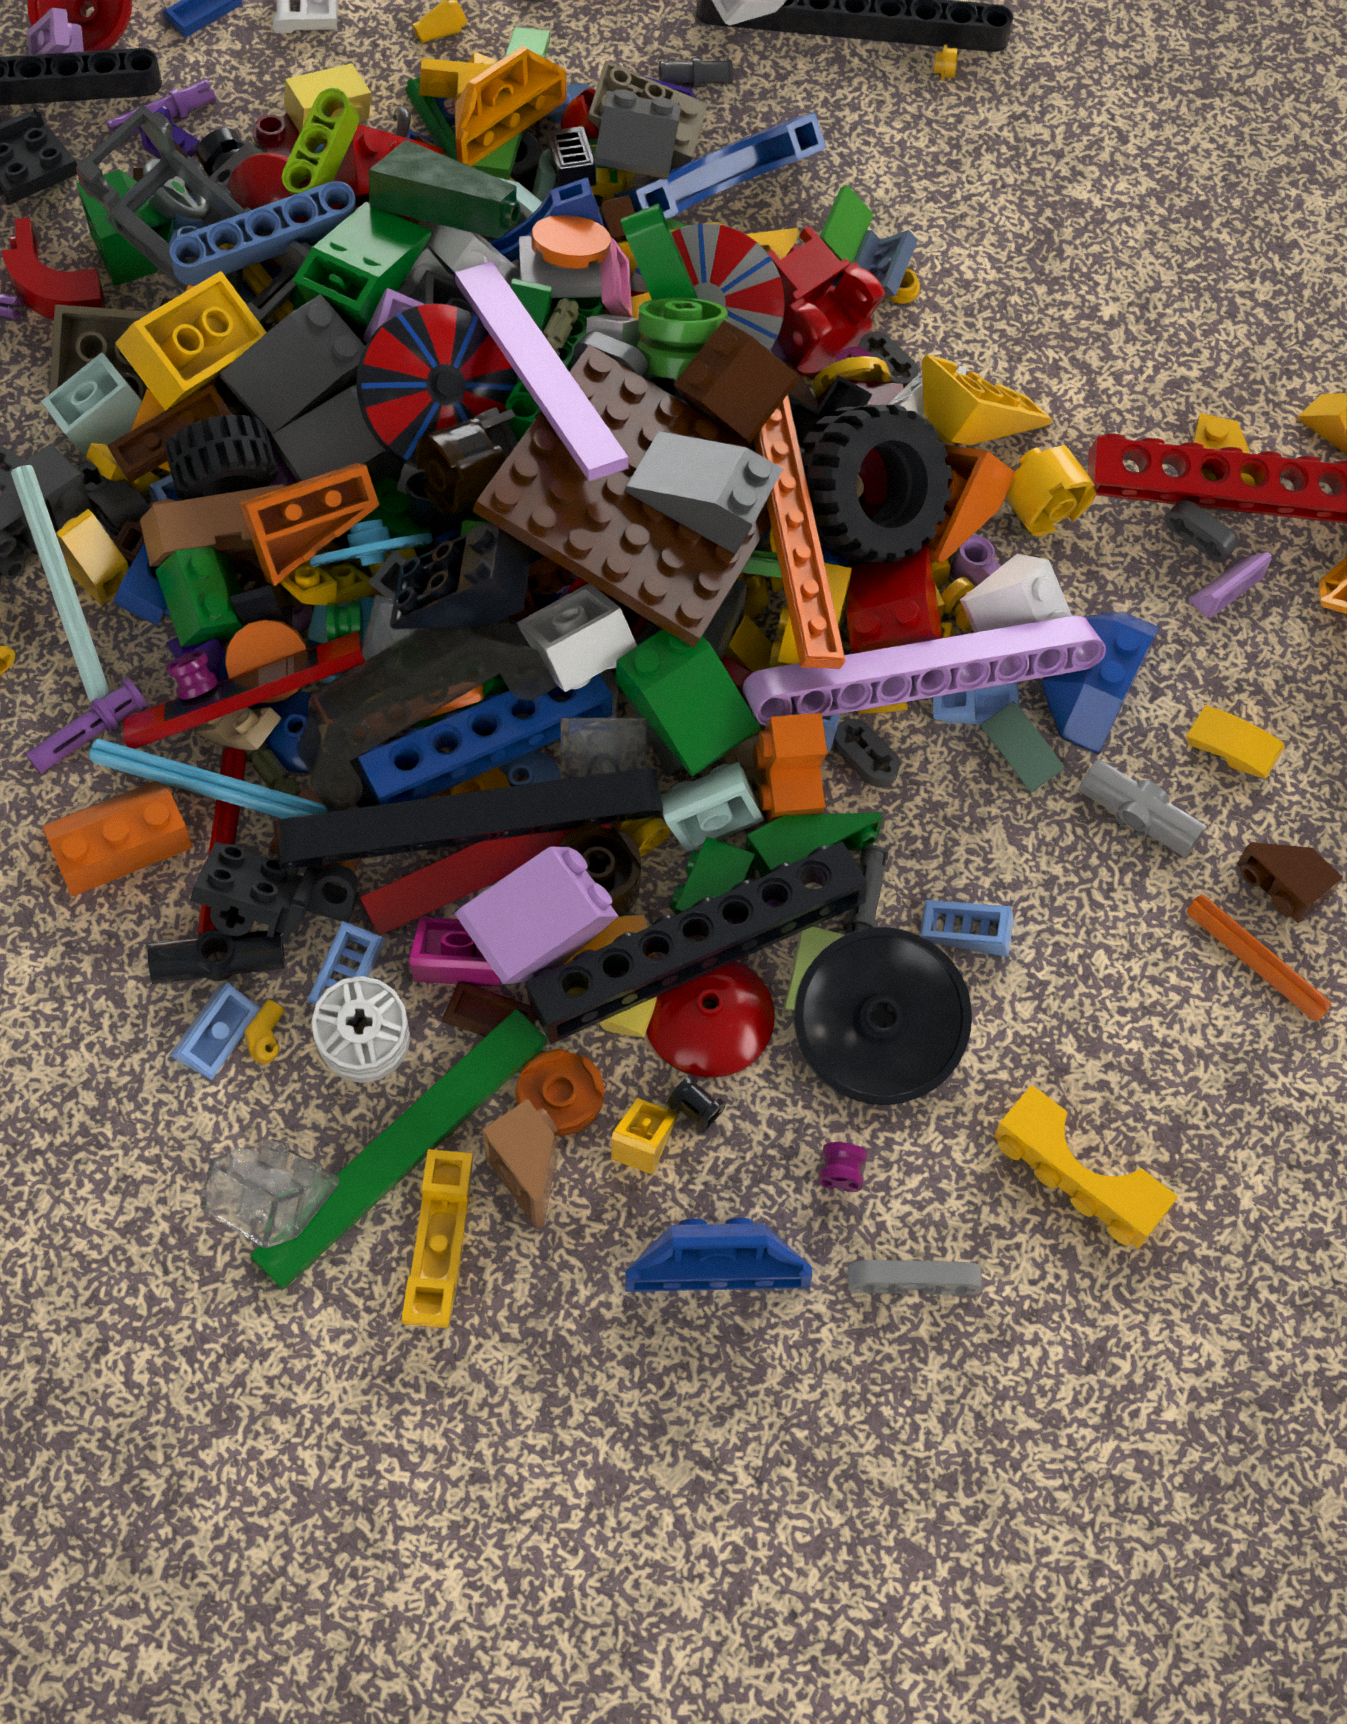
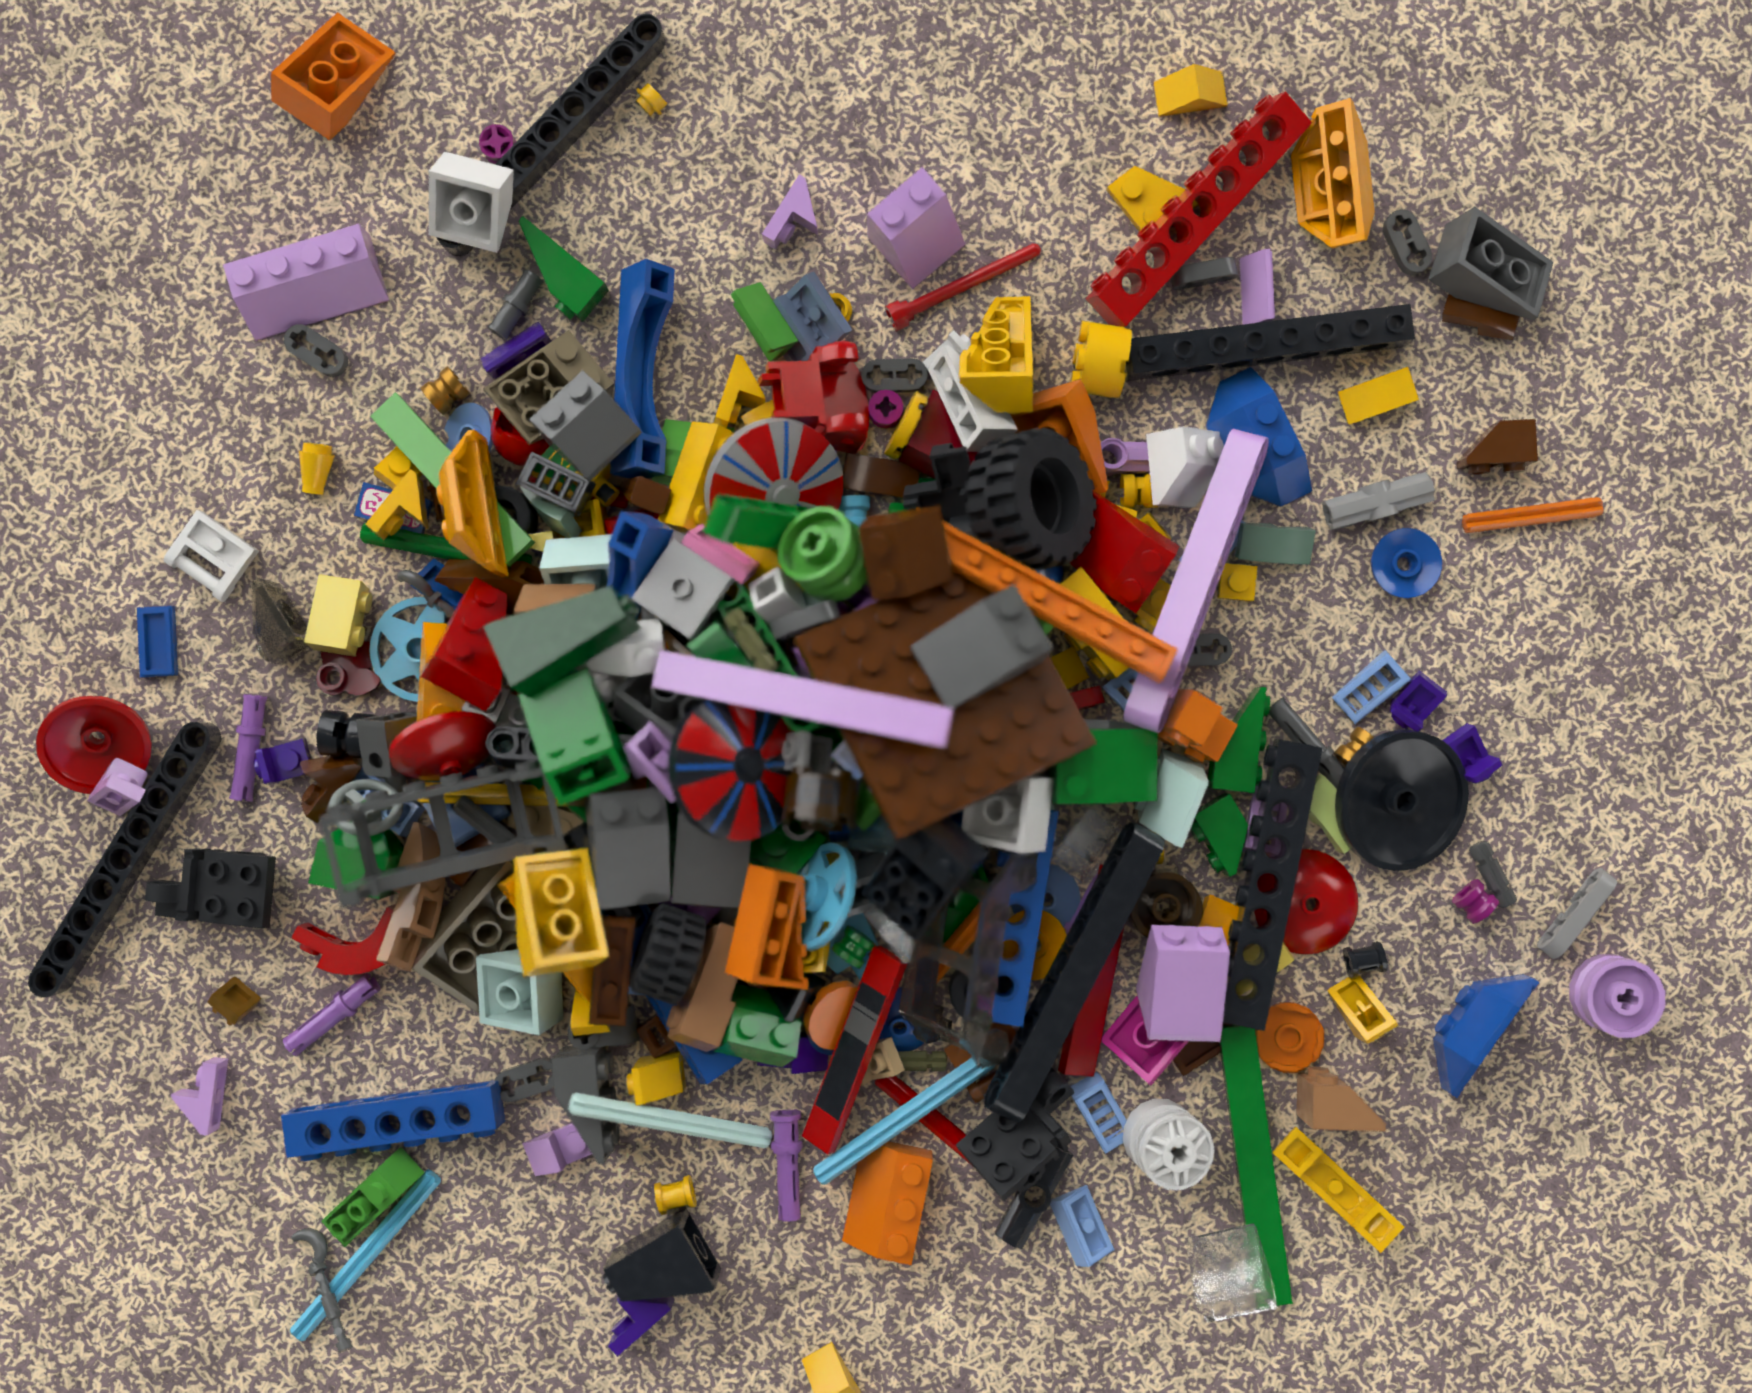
camera: 50 degrees left, 25 degrees up
magenta wheel [166,650,218,700] -> none
medium blue beam [169,181,356,286] -> none
yellow arm [244,999,285,1064] -> none
lime beam [282,88,359,195] -> none
orange tile [531,215,611,269] -> none
yellow arch [994,1084,1179,1249] -> none
none -> clear smoke slope [252,578,310,665]
none -> medium nougat slope [377,822,445,972]
none -> pearl gold wheel [420,366,471,415]
none -> green slope [518,216,609,322]
none -> lavender slope [762,174,818,250]
none -> lavender slope [867,167,965,290]
none -> red piece [885,243,1041,332]
none -> black brick [1126,304,1415,381]
none -> yellow plate [1217,563,1258,602]
none -> blue dish [1371,528,1442,598]
none -> dark purple bracket [1390,670,1447,731]
none -> dark purple bracket [1442,723,1503,783]
none -> dark grey axle [1469,841,1517,908]
none -> lavender wheel [1569,954,1665,1038]

